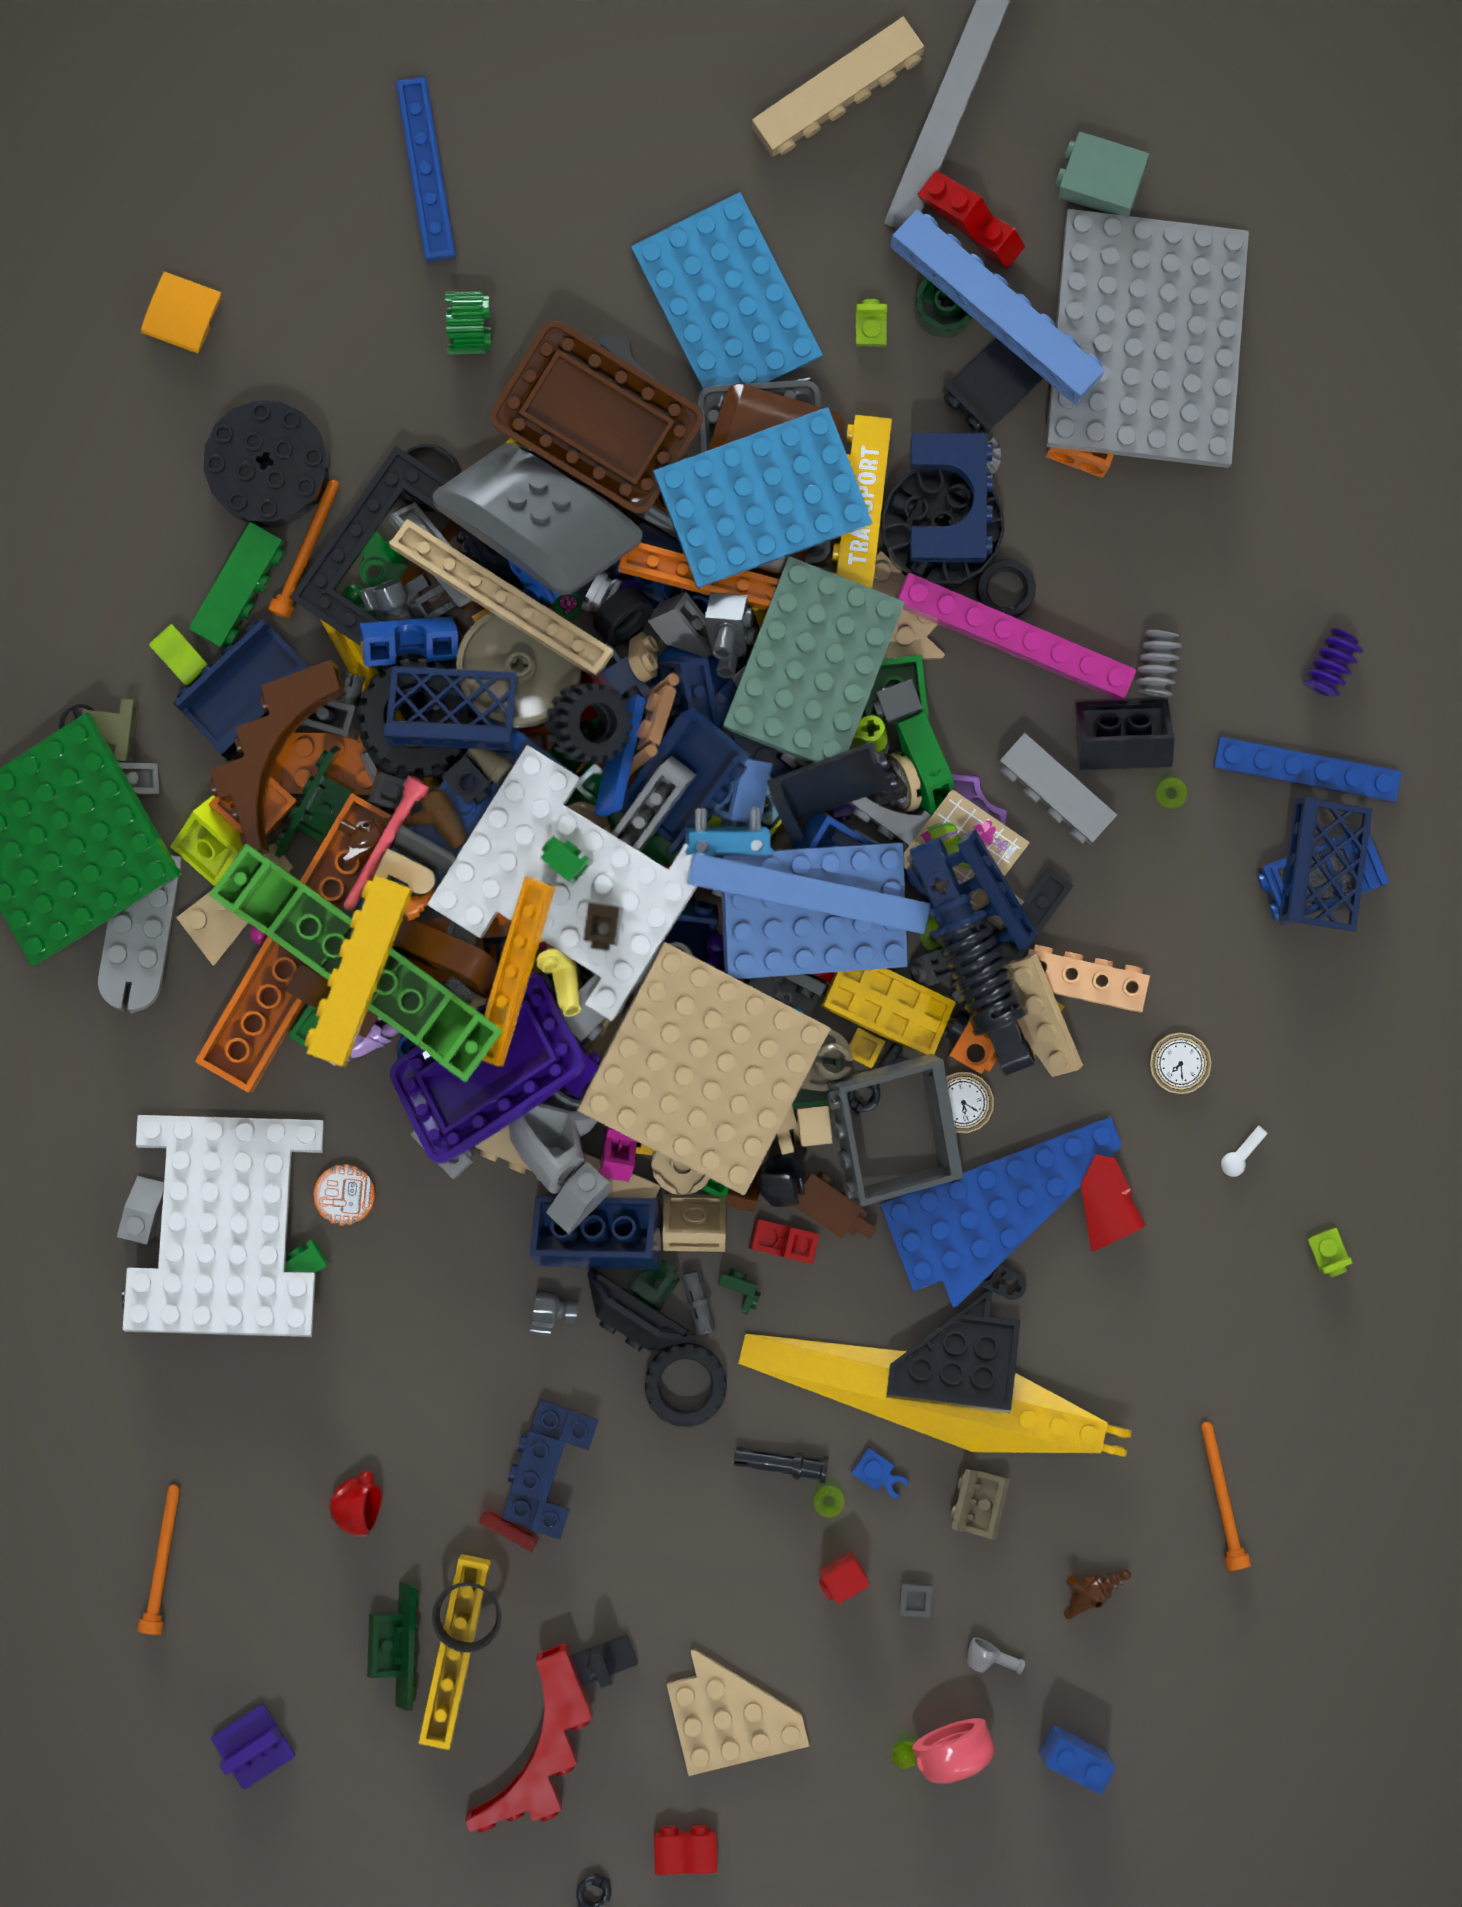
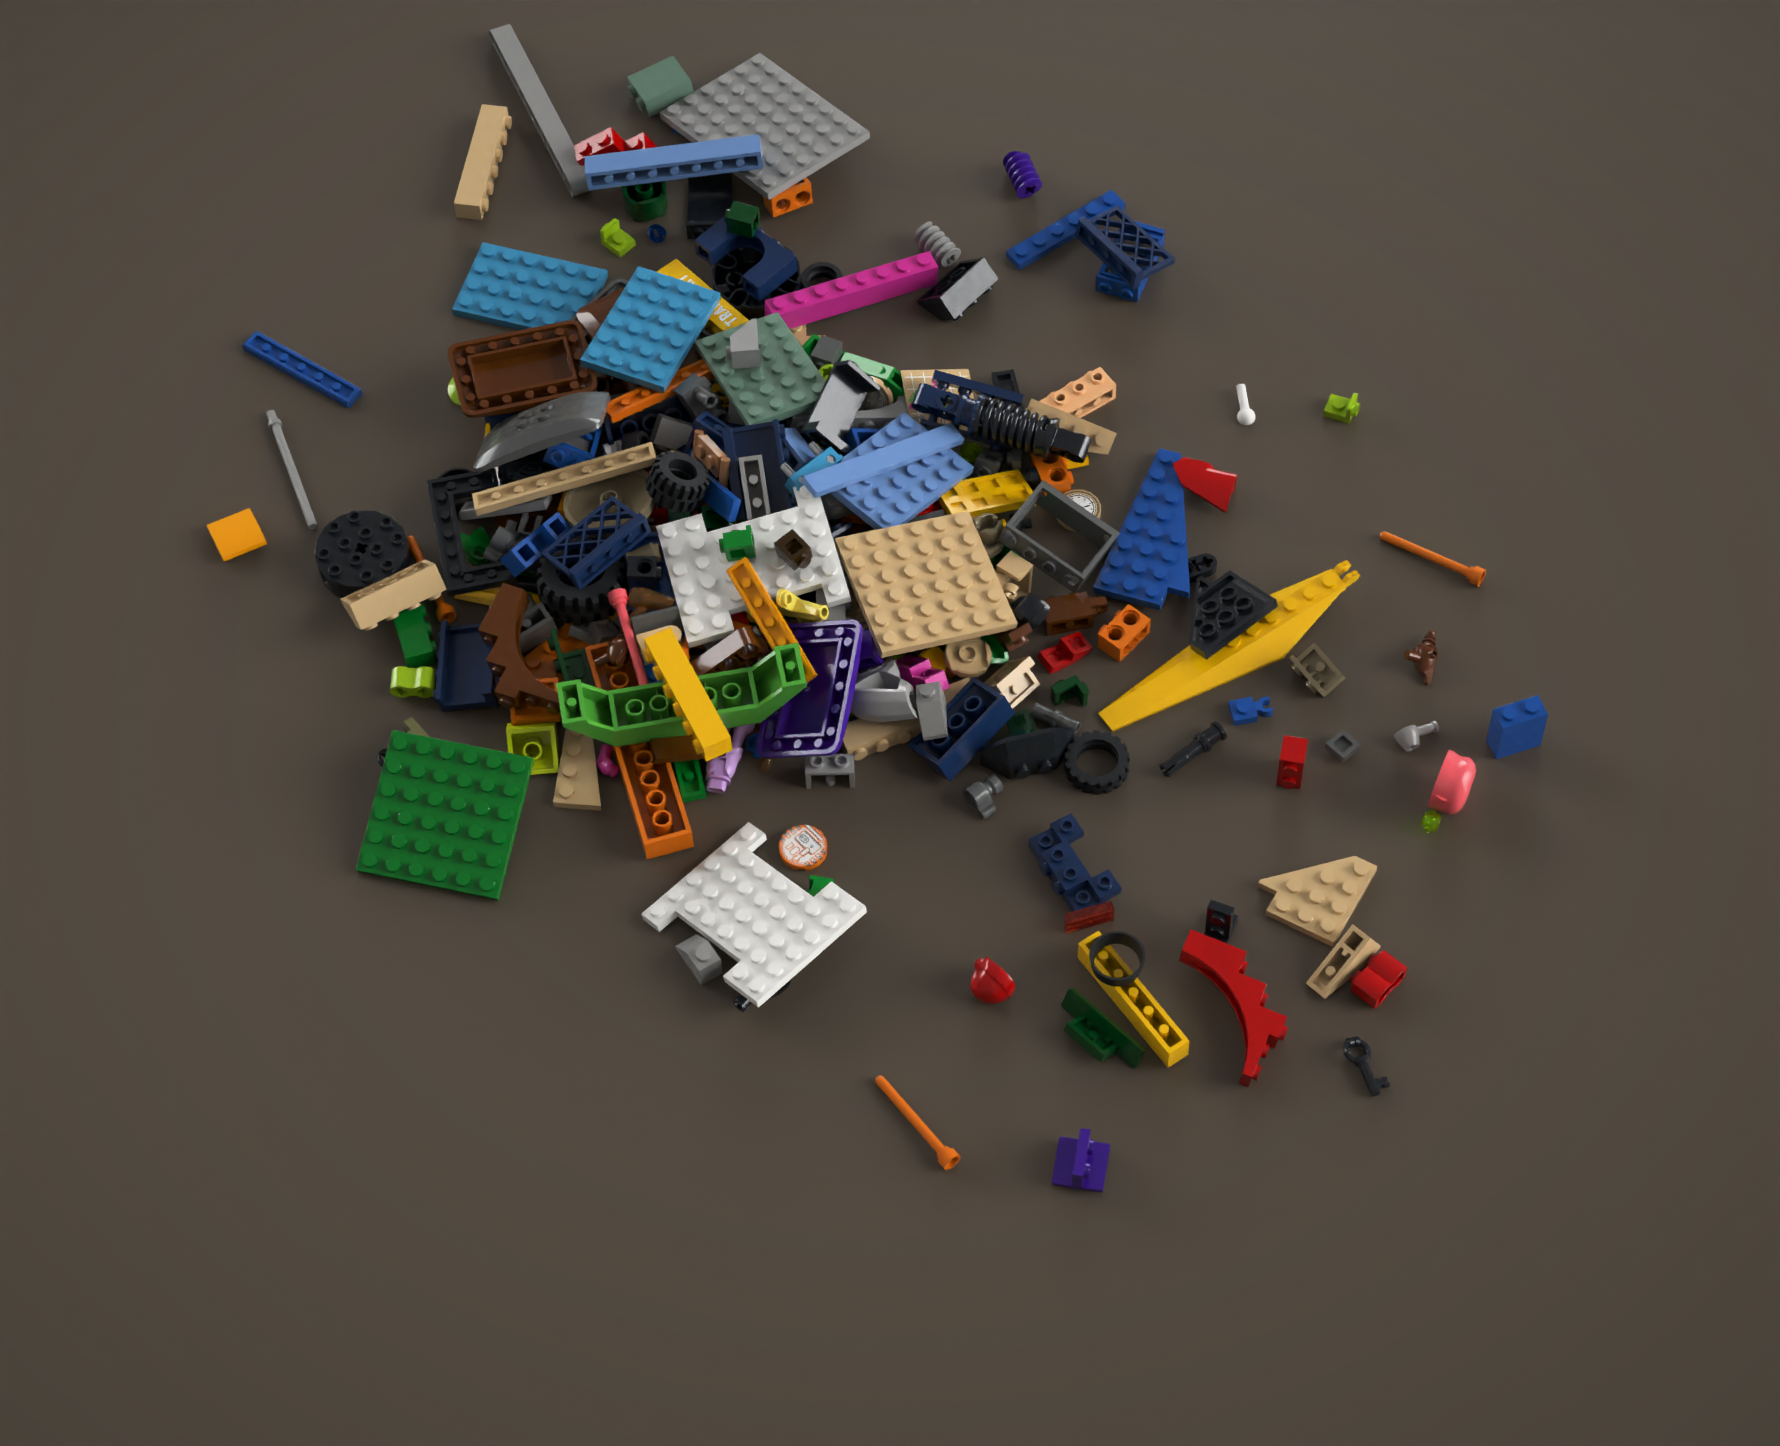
camera: 45 degrees left, 30 degrees down
light grey plate [98,855,183,1014] -> none
green brick [445,291,491,355] -> none
clear neon green plate [814,1486,845,1517] -> none
light grey brick [998,733,1117,844] -> none
tile [1149,1033,1212,1094] -> none
clear neon green plate [1156,778,1187,809] -> none
none -> light grey bar [266,410,318,530]
none -> tan slope [340,559,447,631]
none -> clear blue hinge [647,224,666,243]
none -> dark green brick [724,201,760,238]
none -> light grey slope [726,319,760,369]
none -> orange brick [1097,604,1151,663]
none -> tan slope [1306,924,1381,999]

